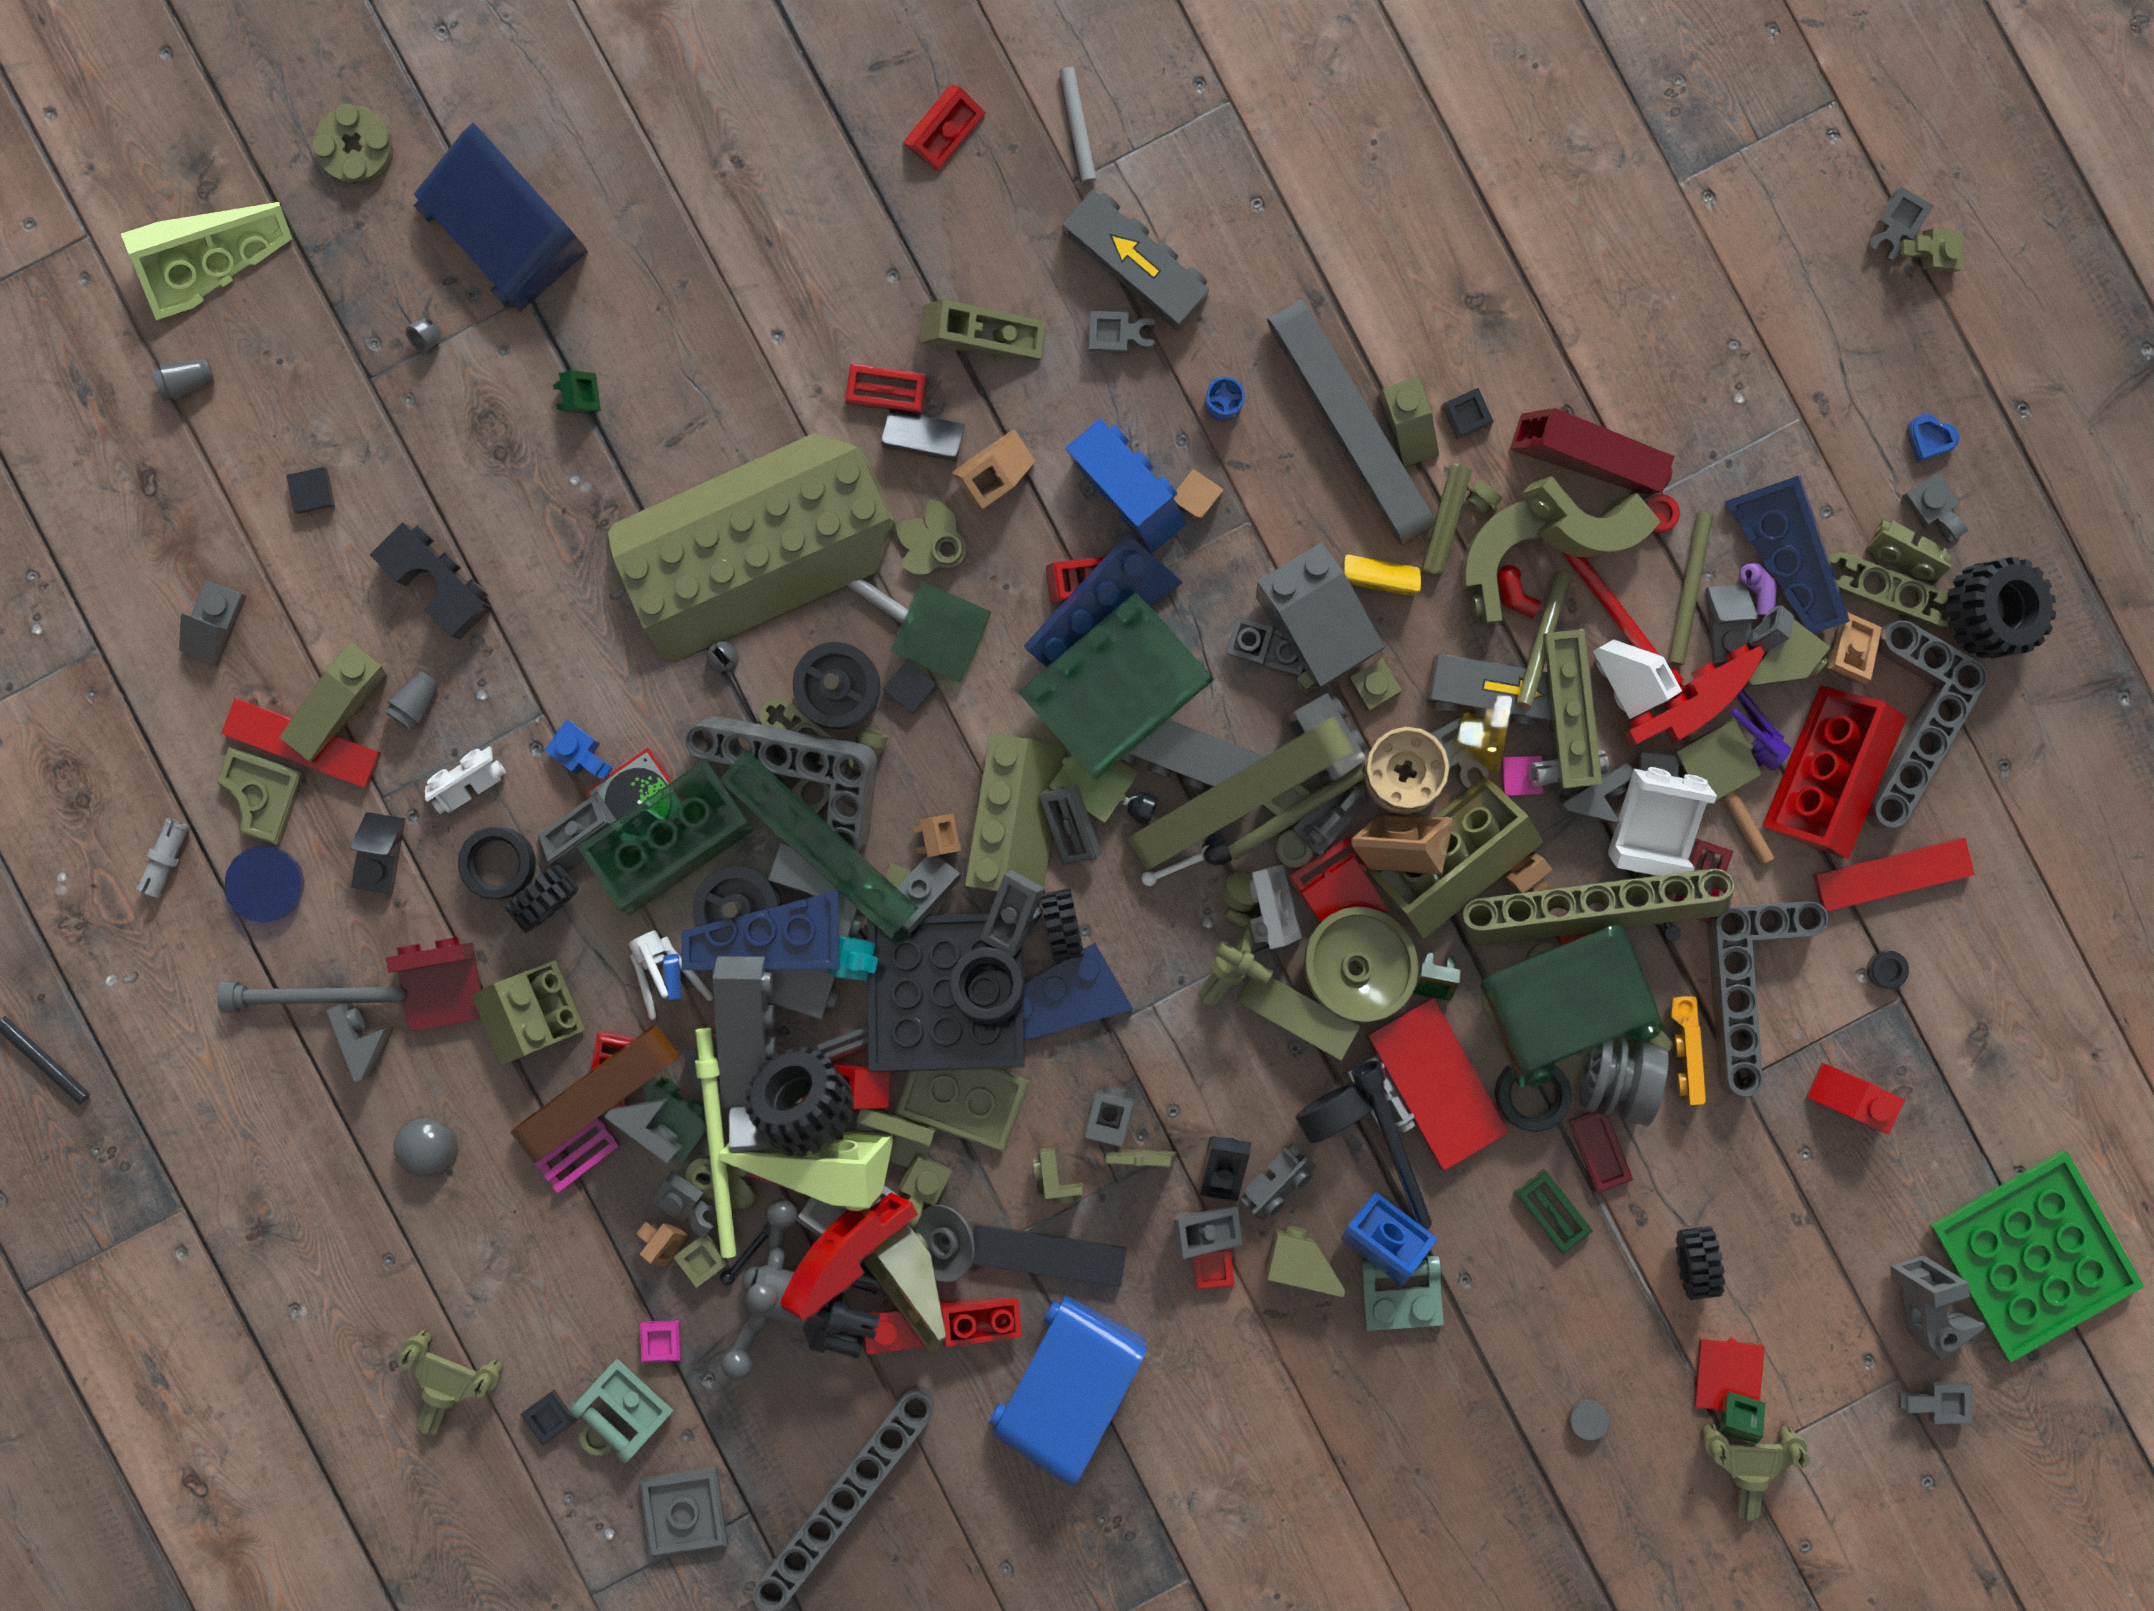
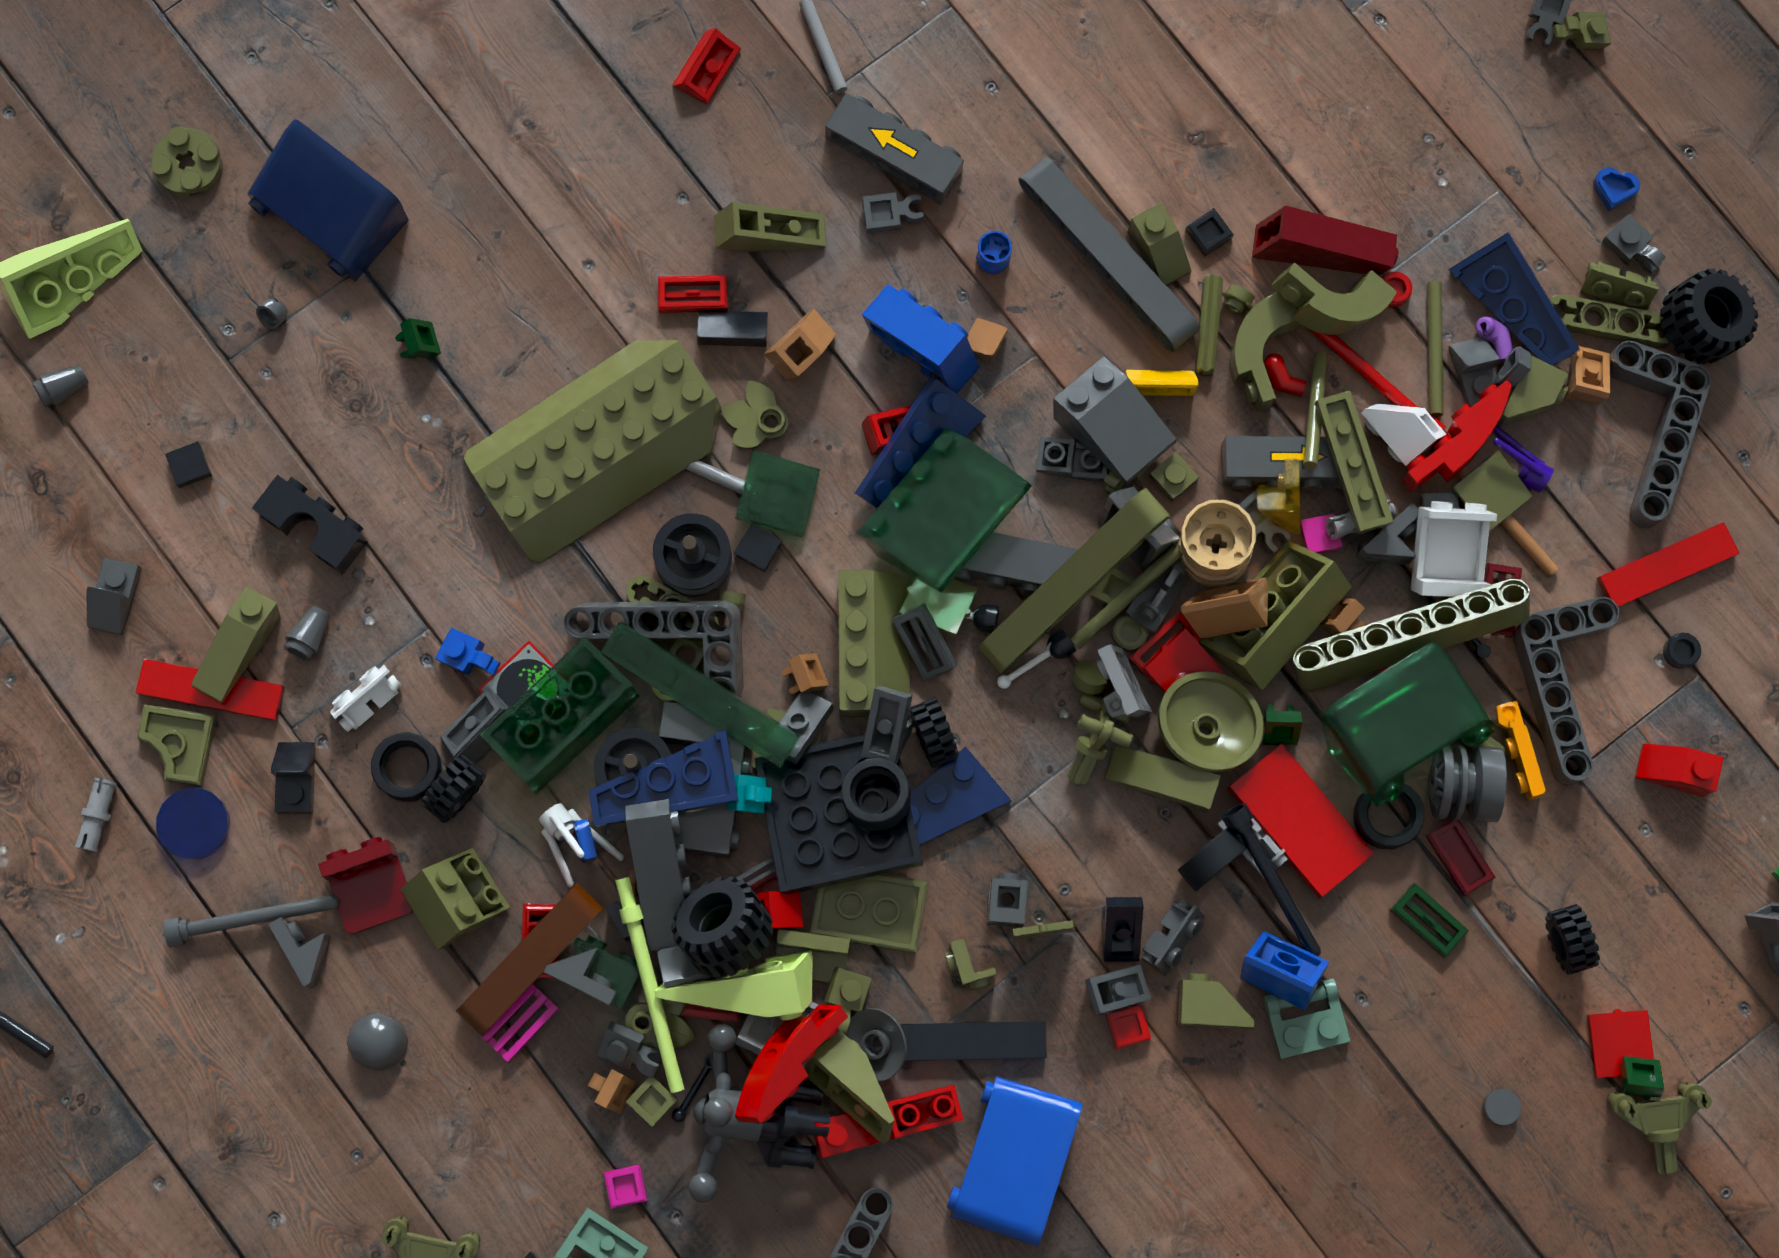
camera: 15 degrees left, 10 degrees down
dark grey hinge [707,641,739,673] -> none
red slope [1763,685,1907,859] -> none

